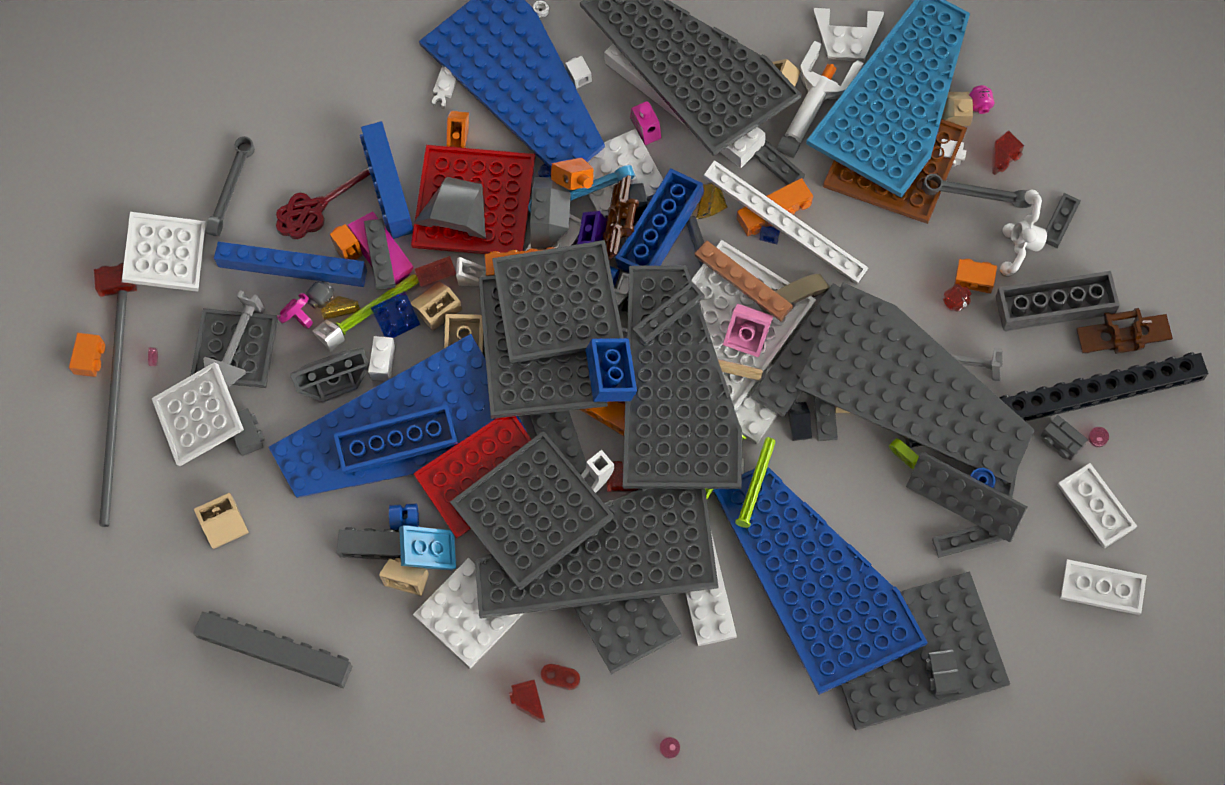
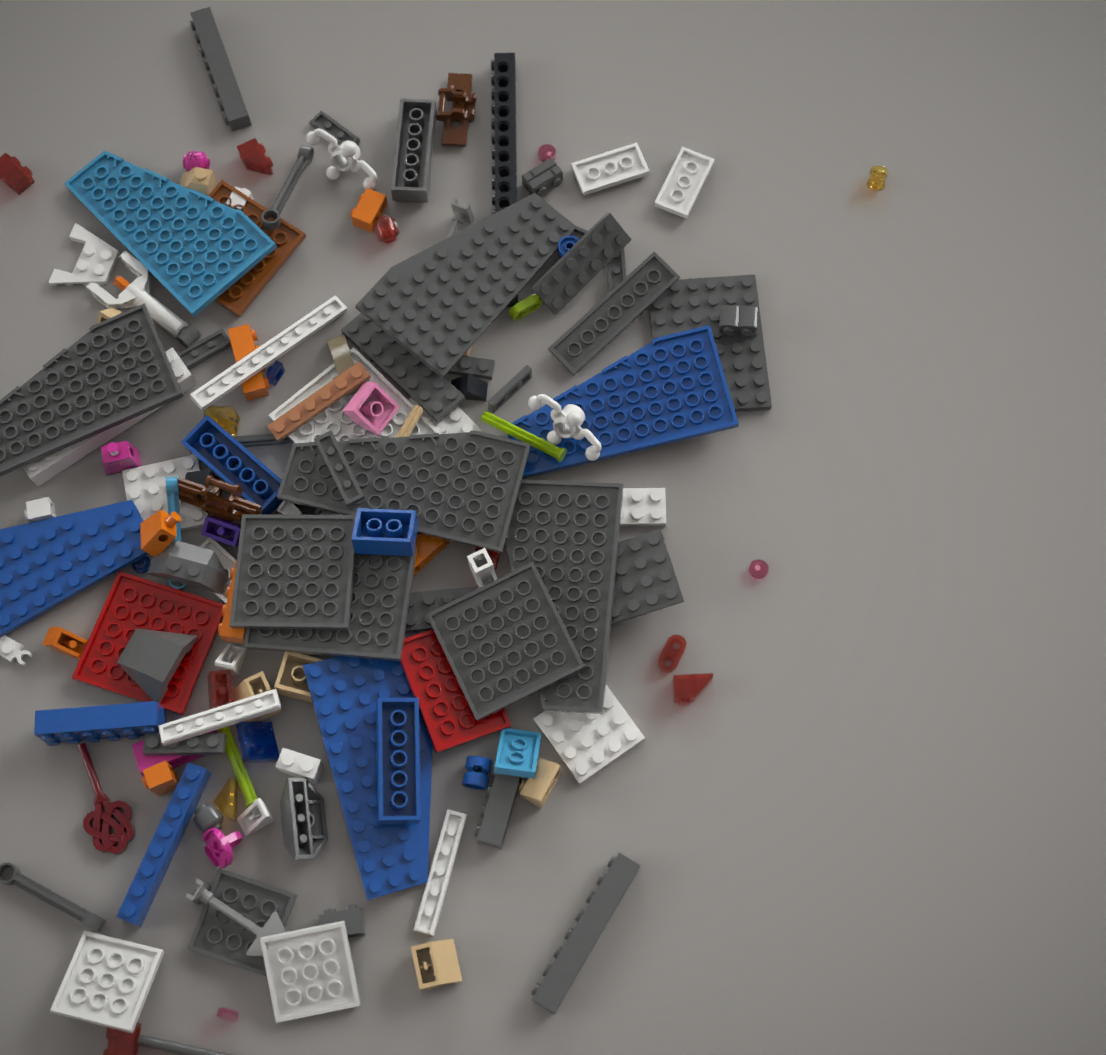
camera: 80 degrees left, 0 degrees up
none -> white tile [158,689,282,746]
none -> dark grey brick [189,7,252,131]
none -> white tile [414,809,467,936]
none -> dark grey tile [488,365,532,413]
none -> white wheel [528,394,602,461]
none -> dark grey plate [548,251,680,376]

